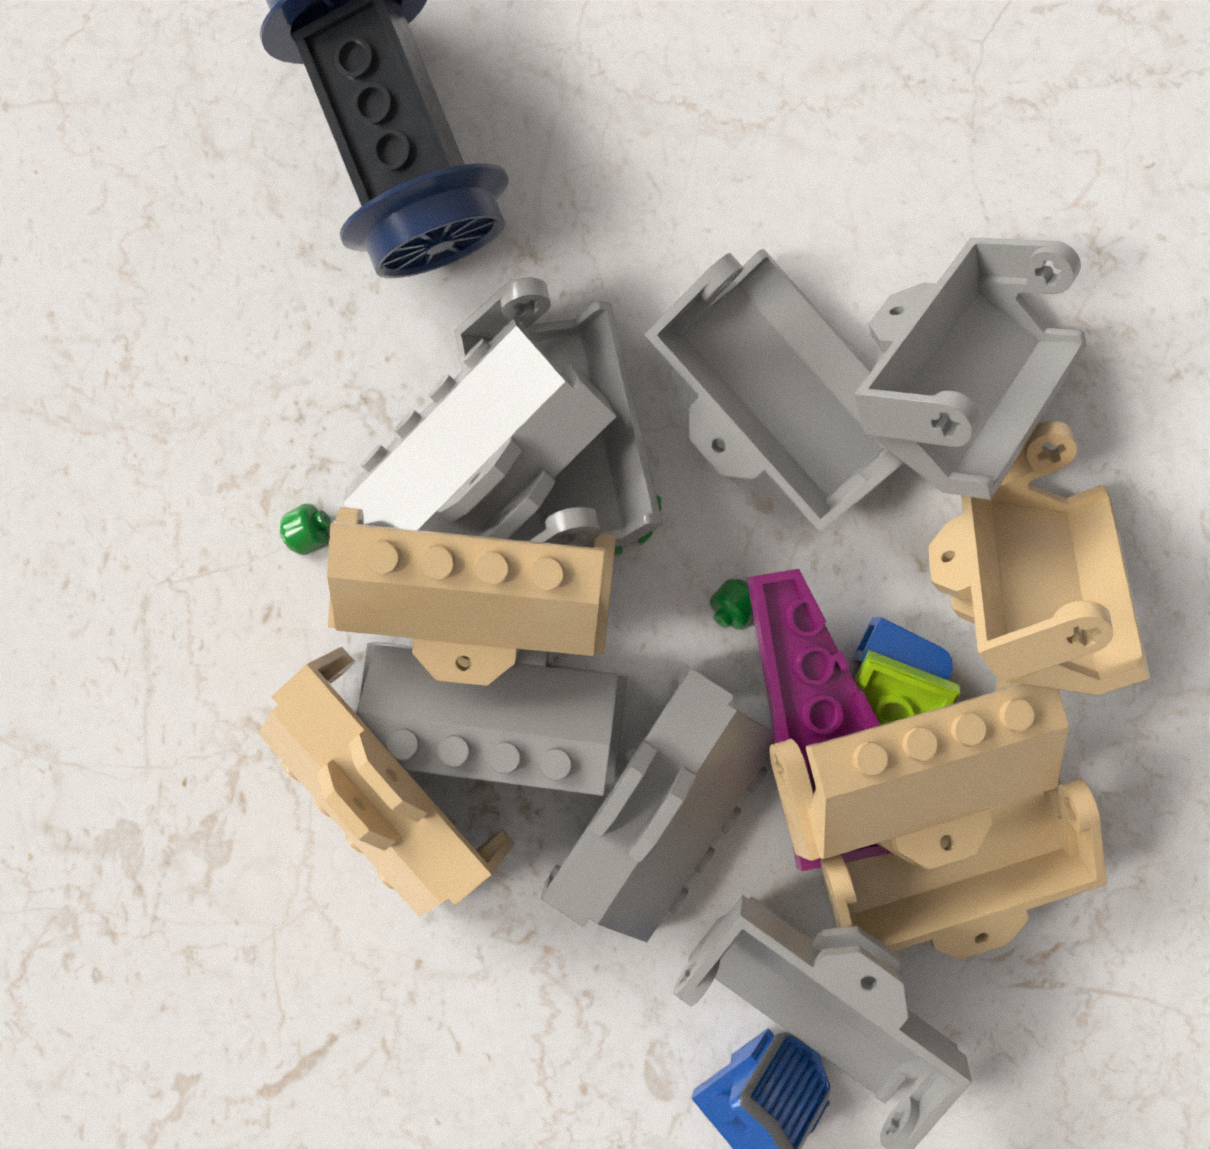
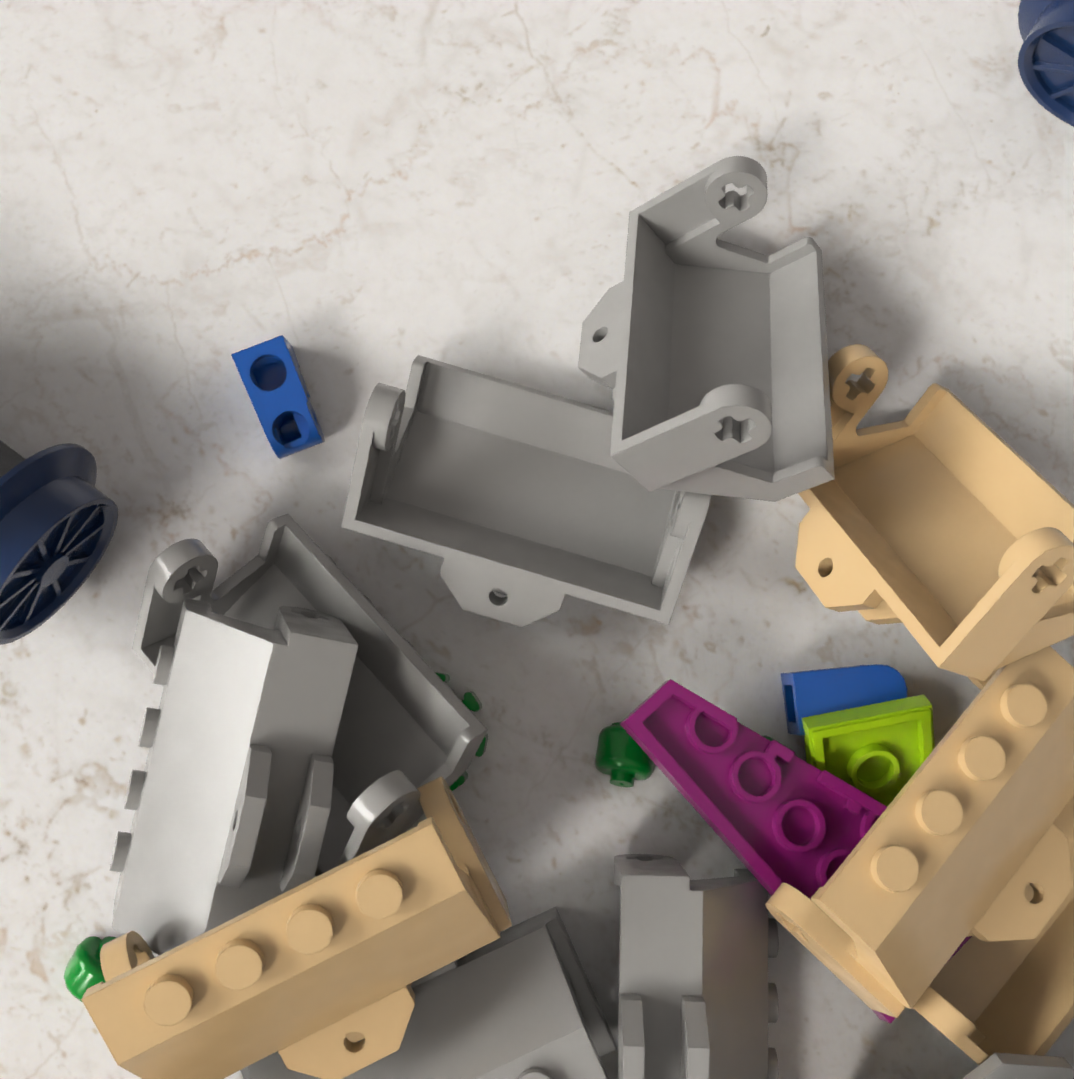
camera: 35 degrees left, 5 degrees down
none -> blue leg [231,335,325,459]

